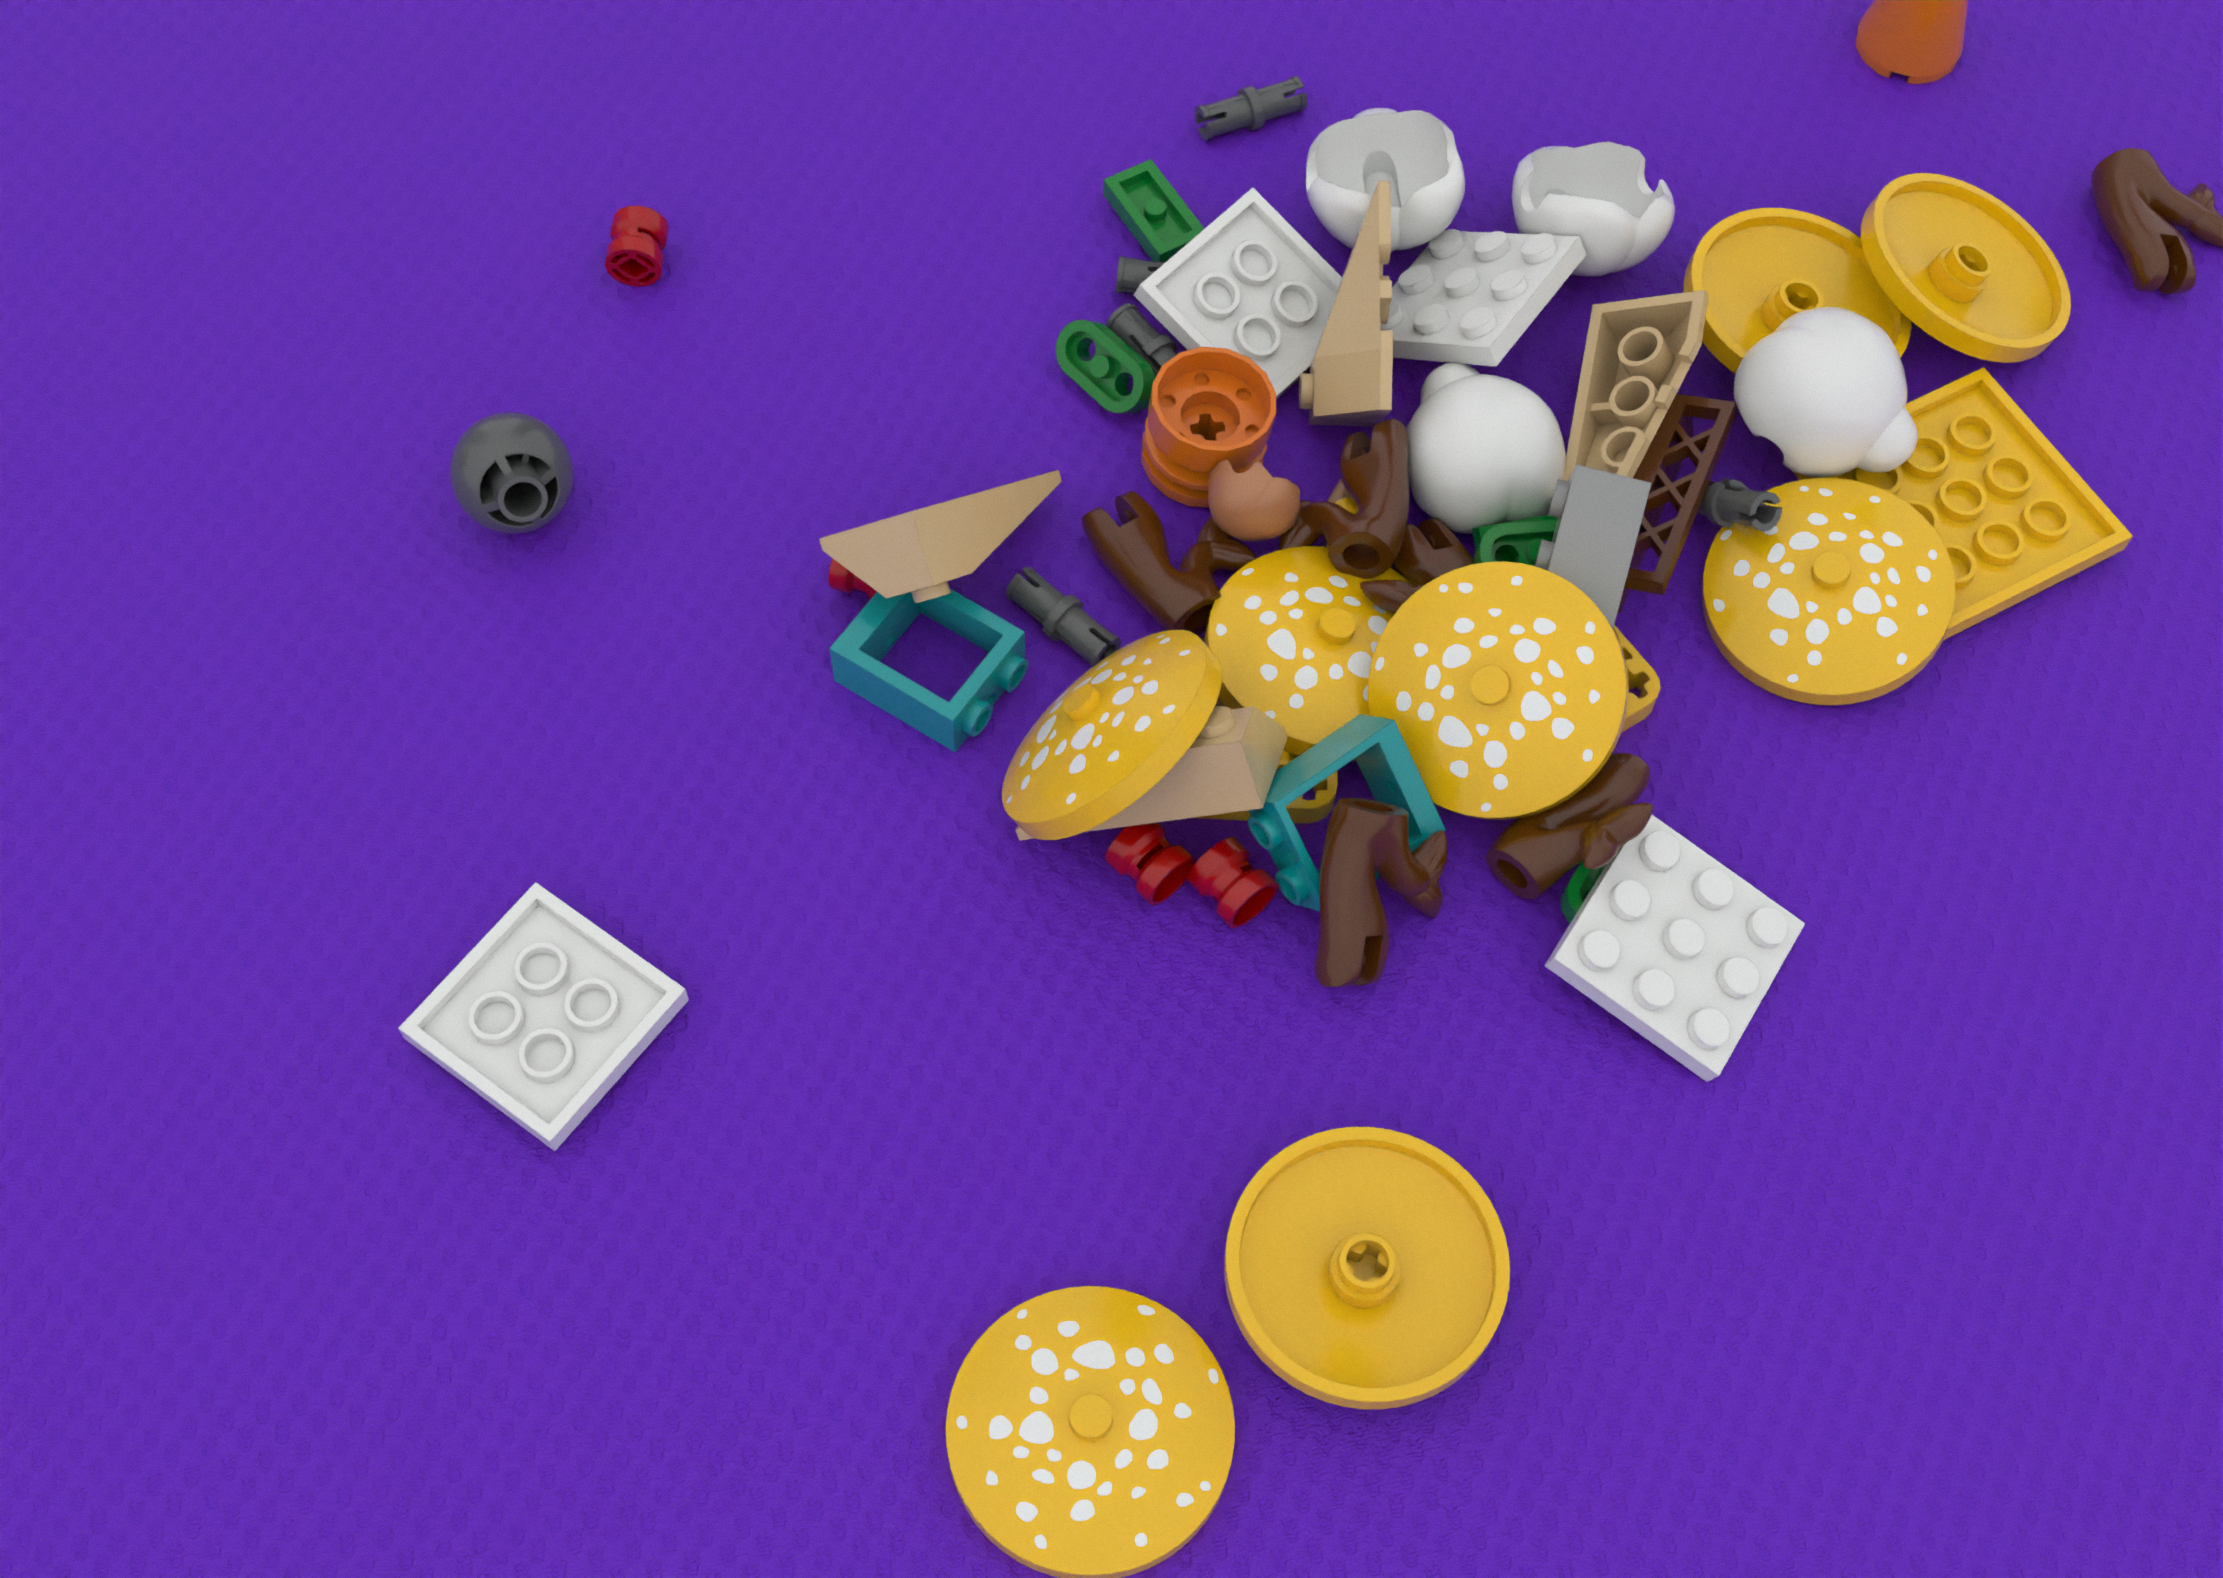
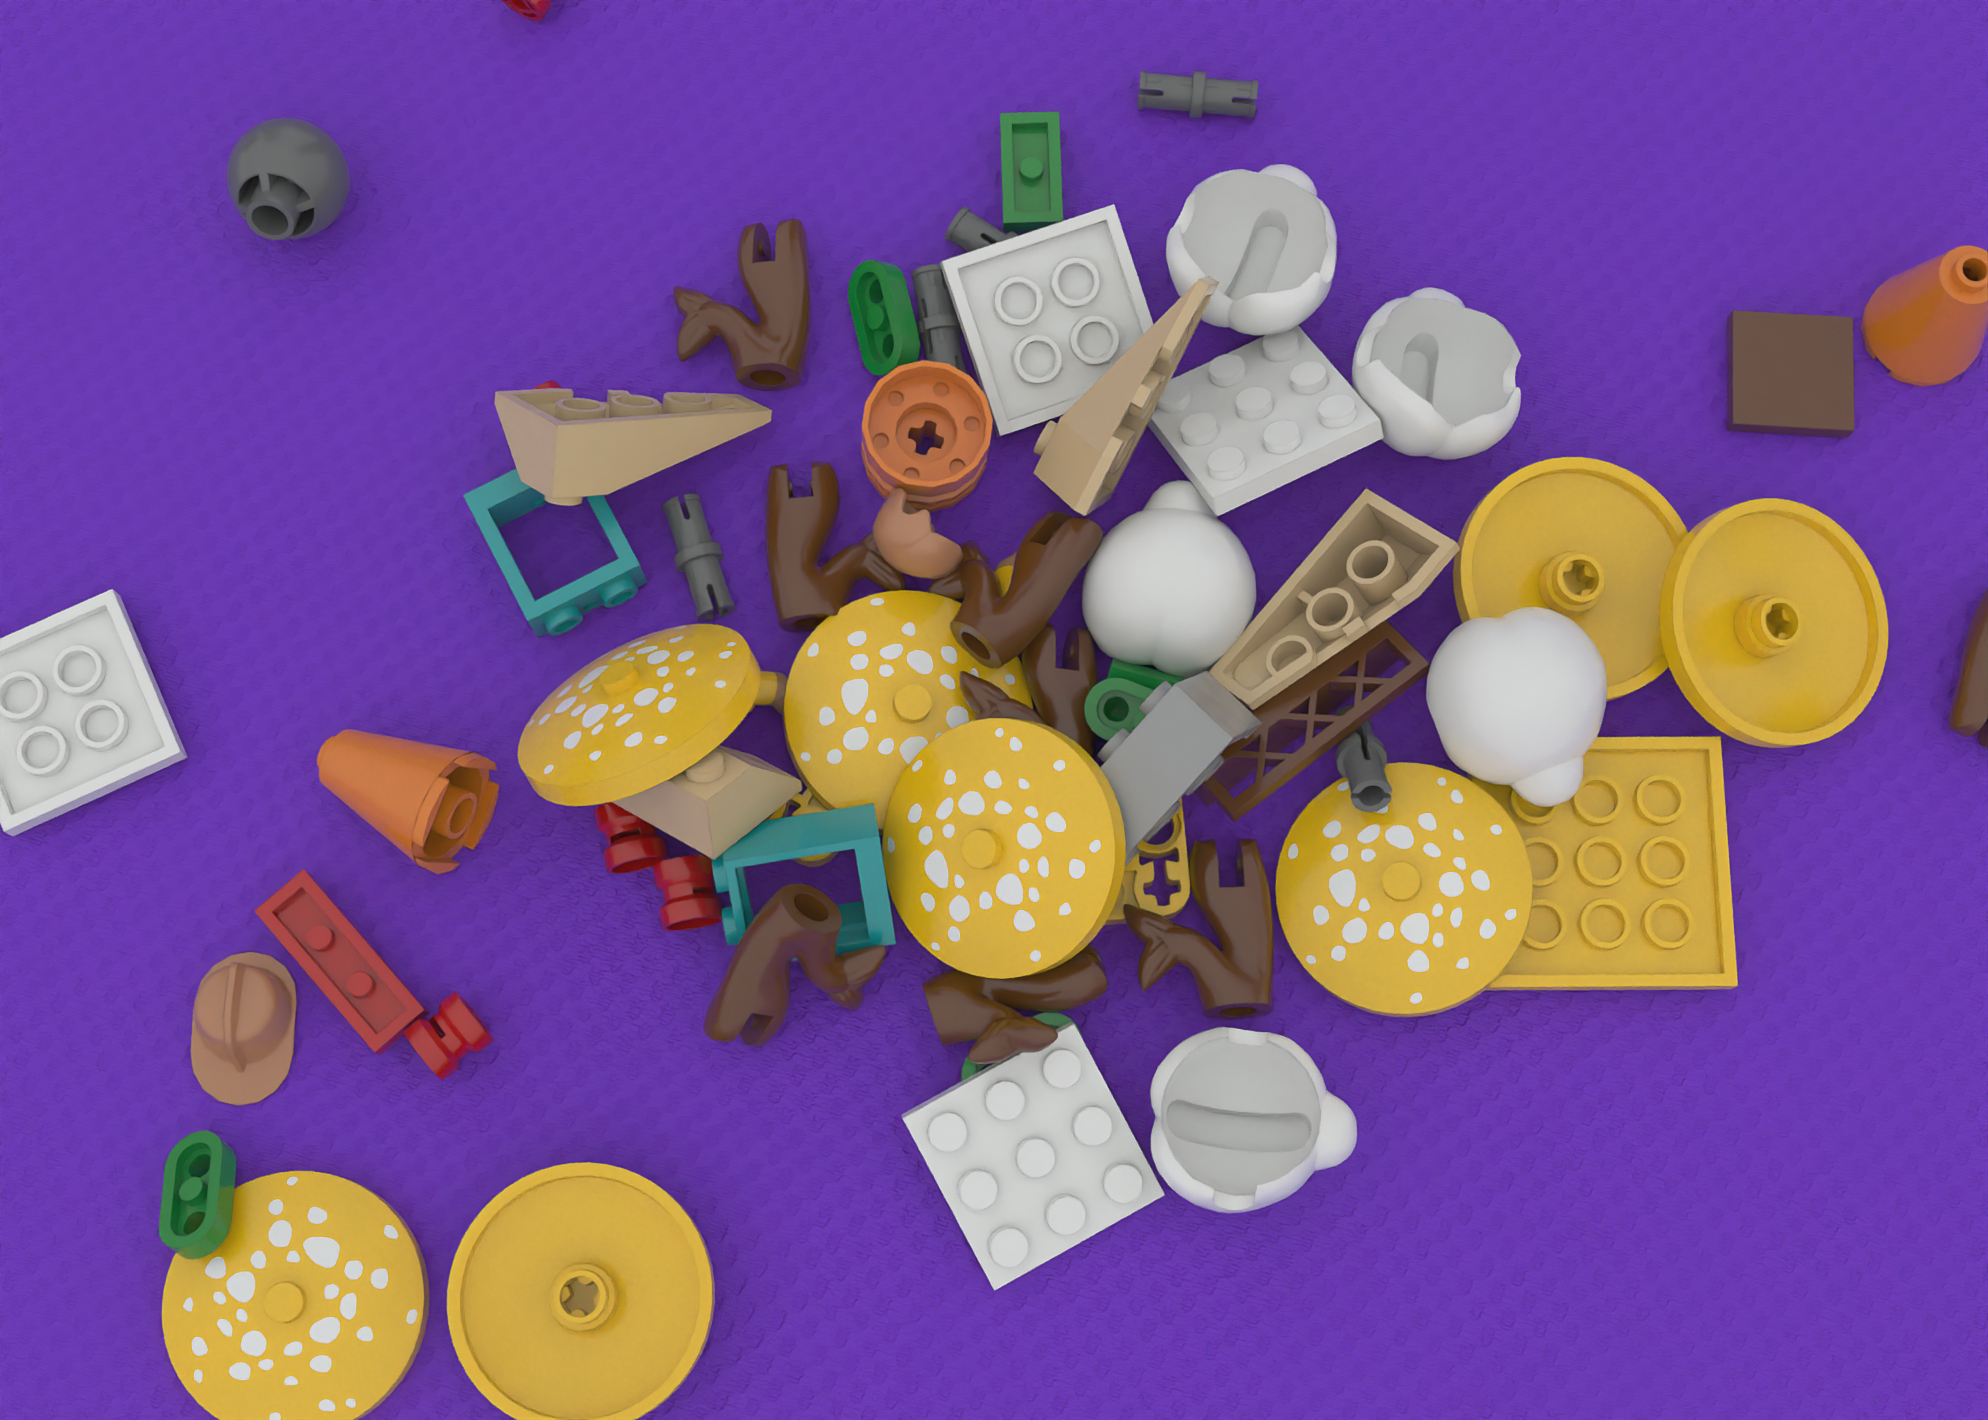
camera: 30 degrees right, 15 degrees up
none -> green plate [159,1131,236,1260]
none -> nougat piece [190,952,297,1106]
none -> red plate [254,869,429,1055]
none -> orange cone [317,729,499,874]
none -> red wheel [404,990,495,1081]
none -> reddish brown piece [673,219,811,391]
none -> reddish brown piece [1123,838,1274,1020]
none -> white piece [1150,1027,1357,1214]
none -> reddish brown tile [1727,310,1855,438]

